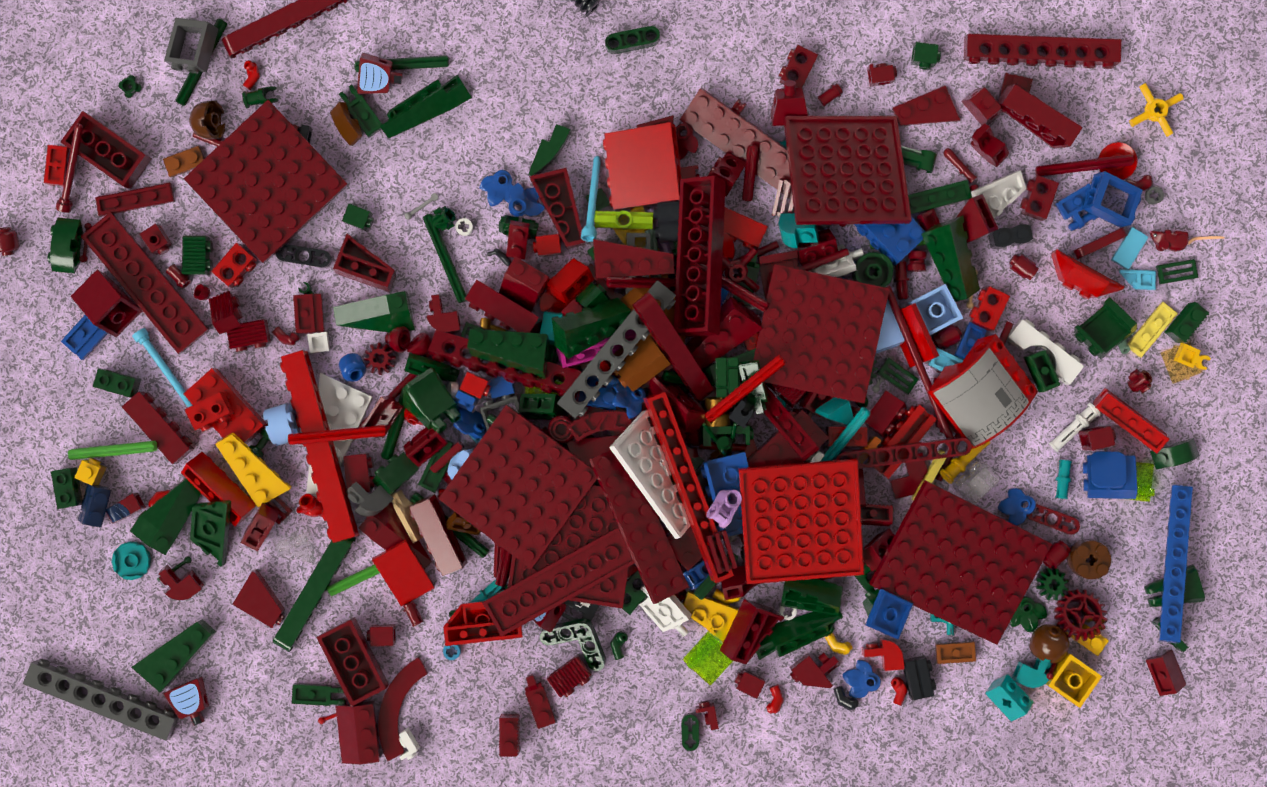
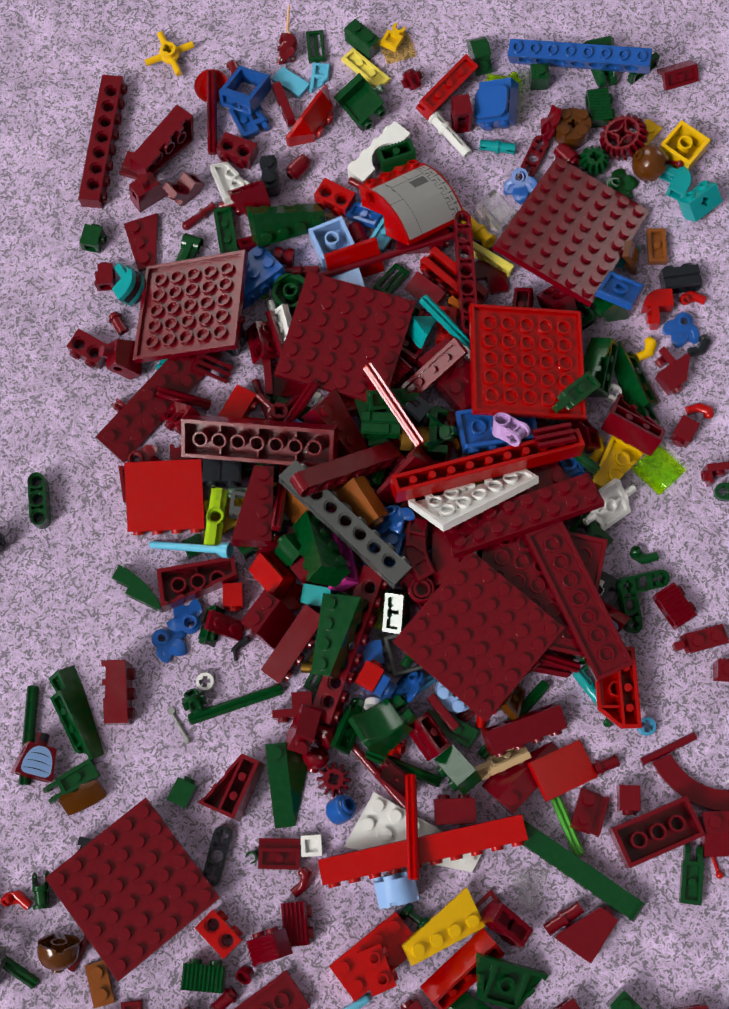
camera: 85 degrees left, 15 degrees down
red animal [296,494,323,517] -> none
dark grey brick [345,482,394,517] -> none
teal brick [778,213,819,248] -> none
dark grey bush [1145,187,1164,205] -> none
none -> dark red wedge [101,659,136,725]
none -> teal brick [112,262,145,306]
none -> dark red slope [286,703,321,755]
none -> dark green brick [529,63,550,91]
none -> dark red plate [541,105,562,139]
none -> dark red pin [542,901,584,936]
none -> dark green hinge [552,371,601,414]
none -> dark red plate [570,787,610,838]
none -> dark green brick [585,87,615,128]
none -> reddish brown slope [622,240,640,275]
none -> dark red bar [639,732,697,766]

